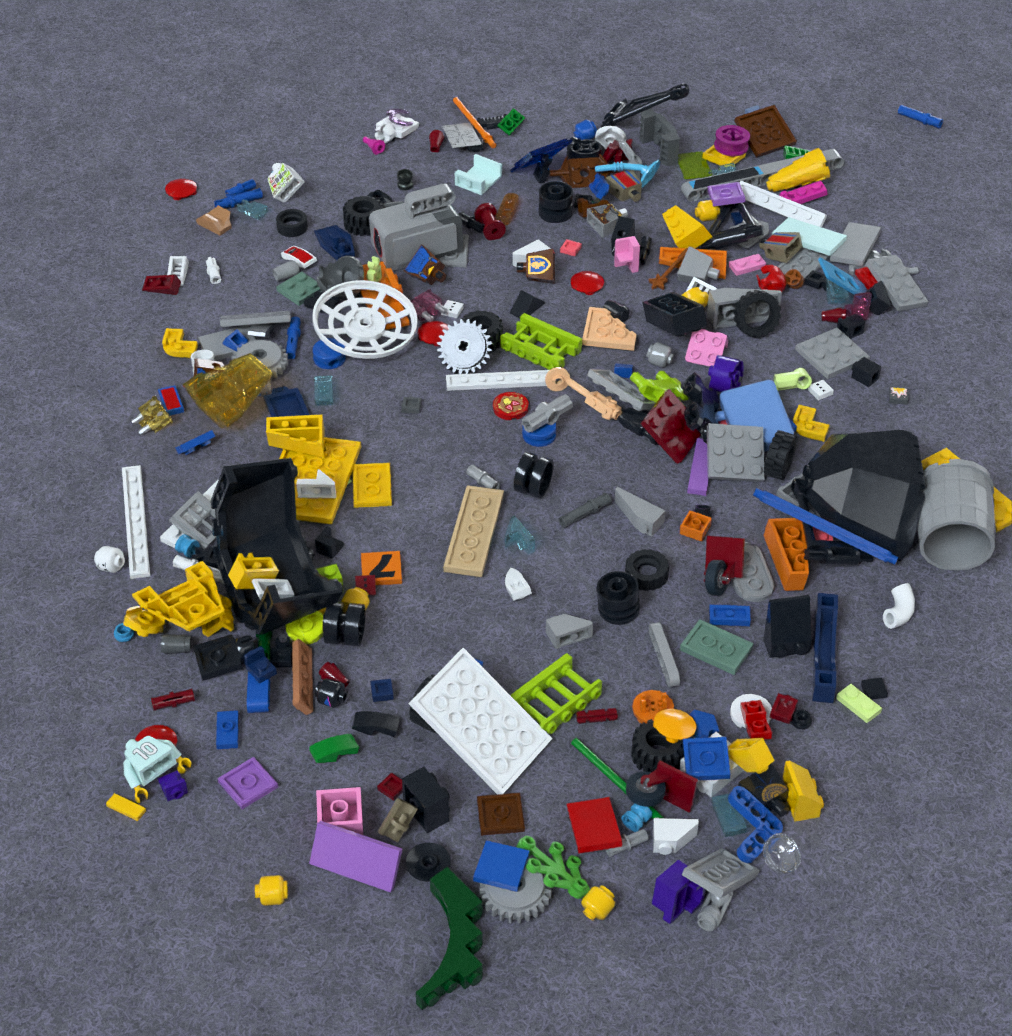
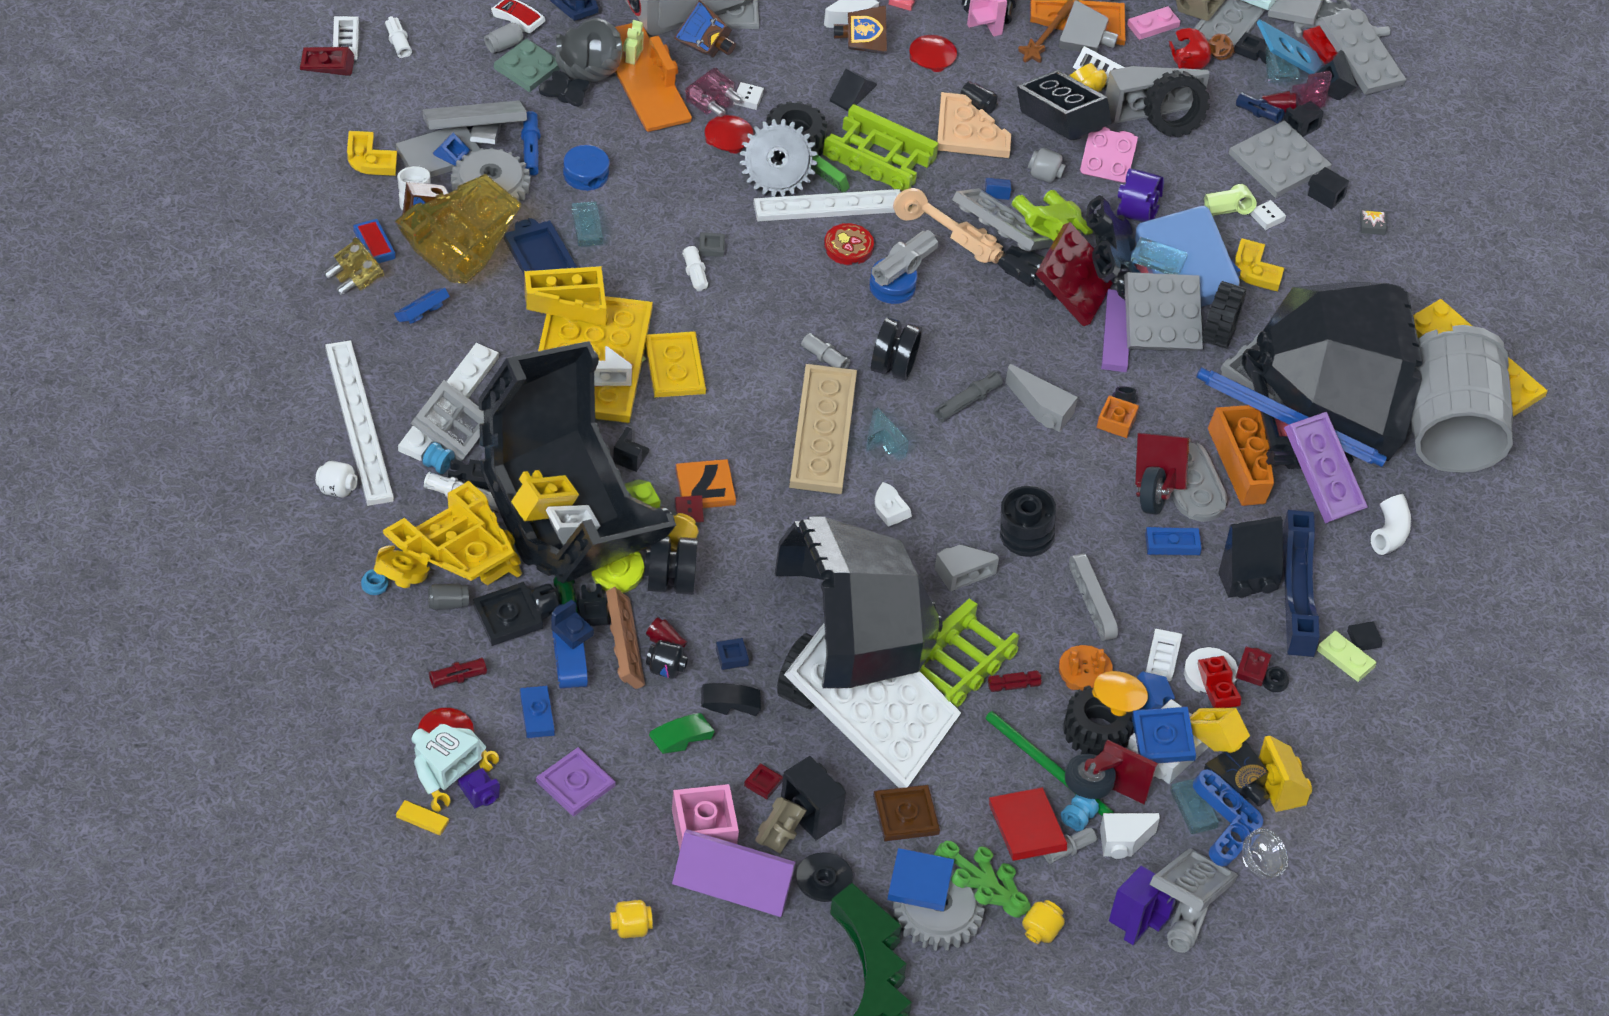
camera: 10 degrees left, 5 degrees up
white dish [312,280,417,359] -> none
black tyre [625,549,669,591] -> none
sand green plate [680,619,754,675] -> none
none -> white axle [682,246,708,292]
none -> black windscreen [775,517,943,689]
none -> bright green tile [811,155,850,193]
none -> clear light blue plate [1131,236,1188,275]
none -> white slope [1146,629,1182,681]
none -> dark blue pin [1236,92,1284,124]
none -> medium lavender tile [1284,412,1368,524]

